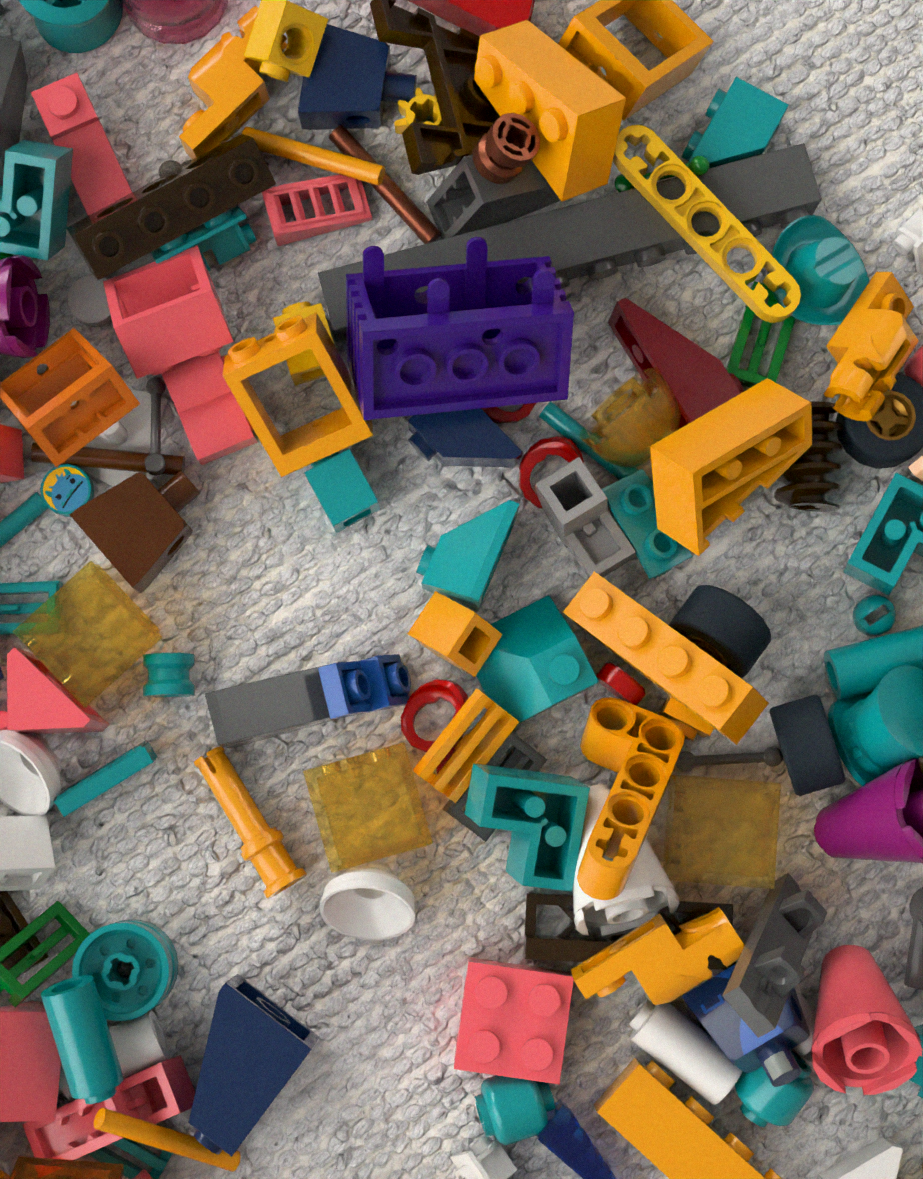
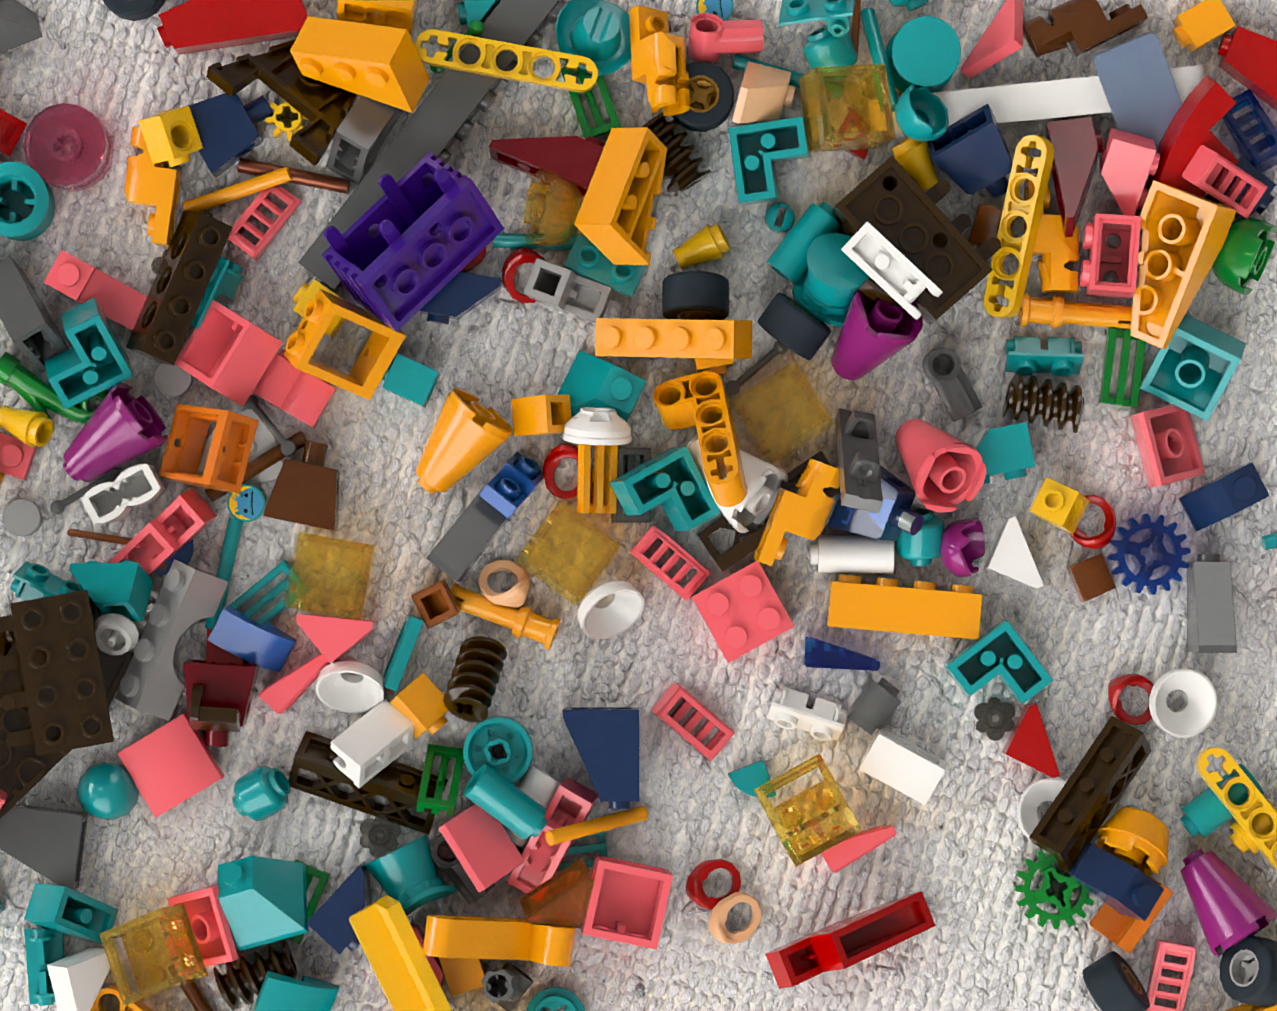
camera: 35 degrees left, 5 degrees up
teal wheel [143,653,195,698] -> none
teal slope [416,500,519,612] -> none
copper wheel [472,113,540,184] -> none
teal head [474,1075,556,1145] -> none
red tile [596,662,646,706] -> none
none -> light orange brick [390,673,449,739]
none -> dark orange slope [411,579,461,629]
none -> light orange cone [415,387,513,494]
none -> dark brown piece [443,636,507,723]
none -> light nougat piece [478,559,530,607]
none -> white piece [563,407,632,445]
none -> coral slope [630,524,711,601]
none -> coral slope [651,682,735,761]
none -> yellow cone [673,223,731,270]
none -> magenta hair [940,518,985,577]

